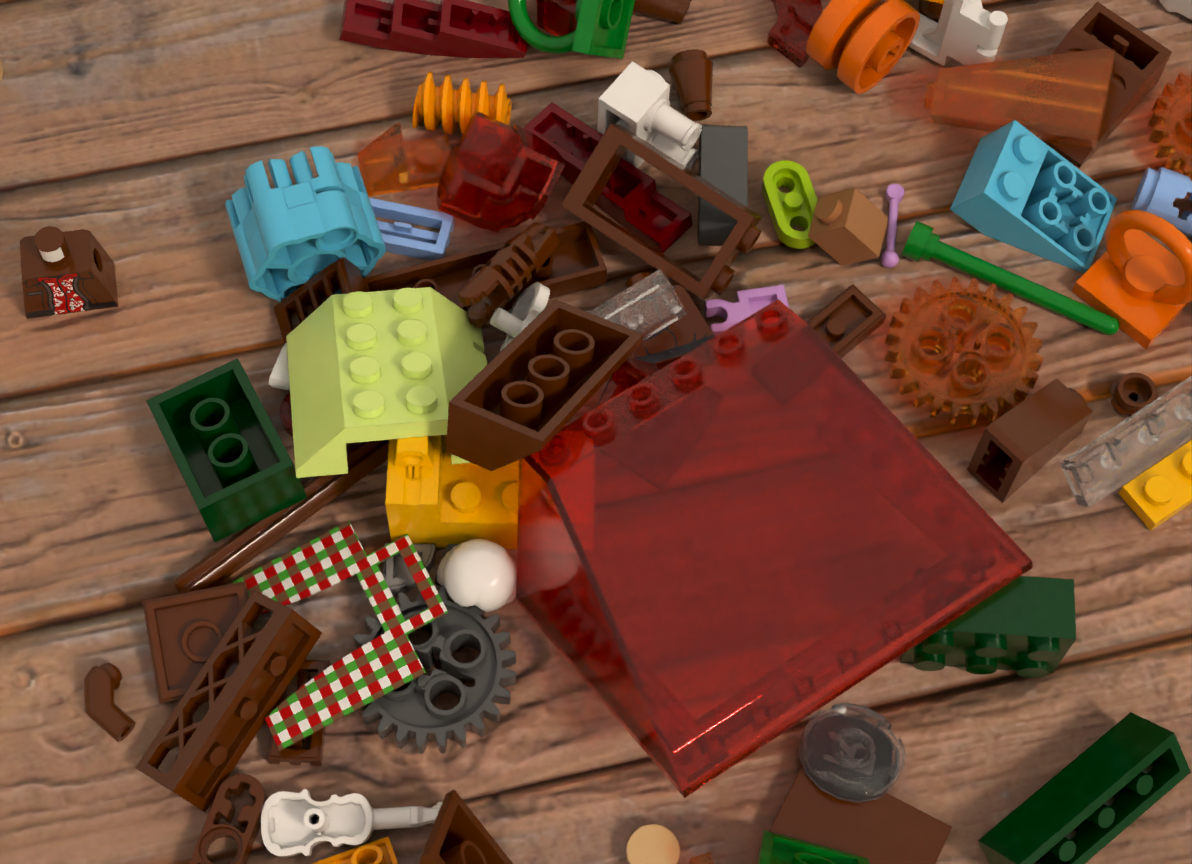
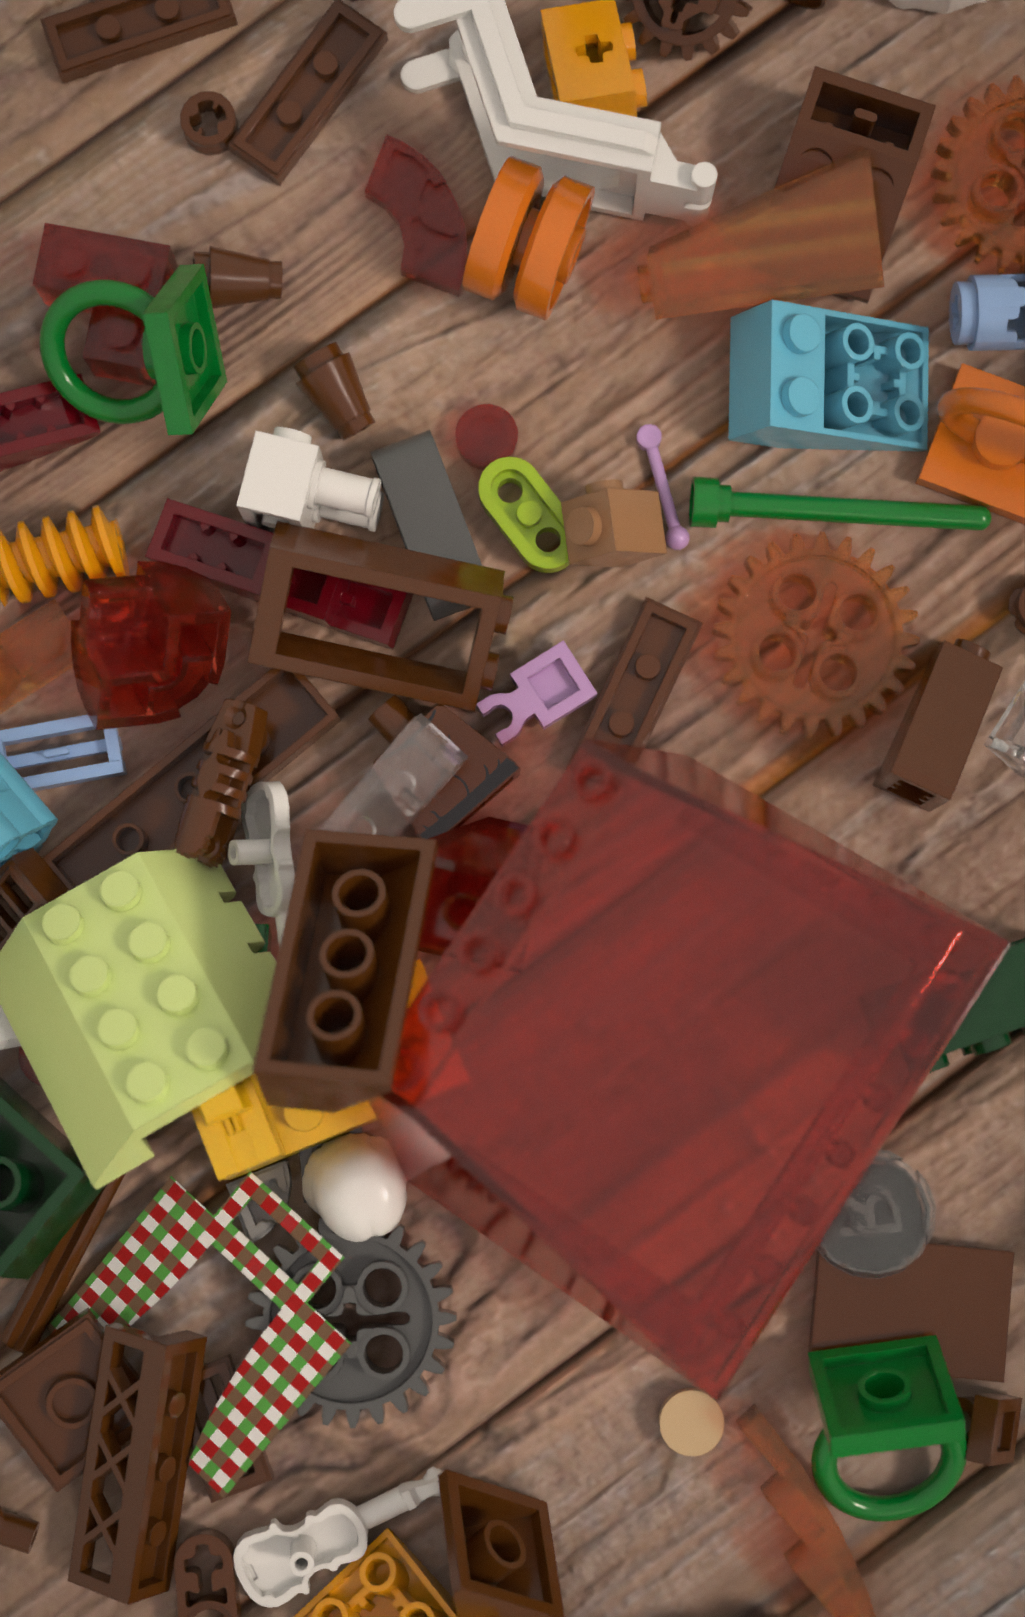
camera: 20 degrees left, 20 degrees up
none -> clear red tile [455,404,518,470]

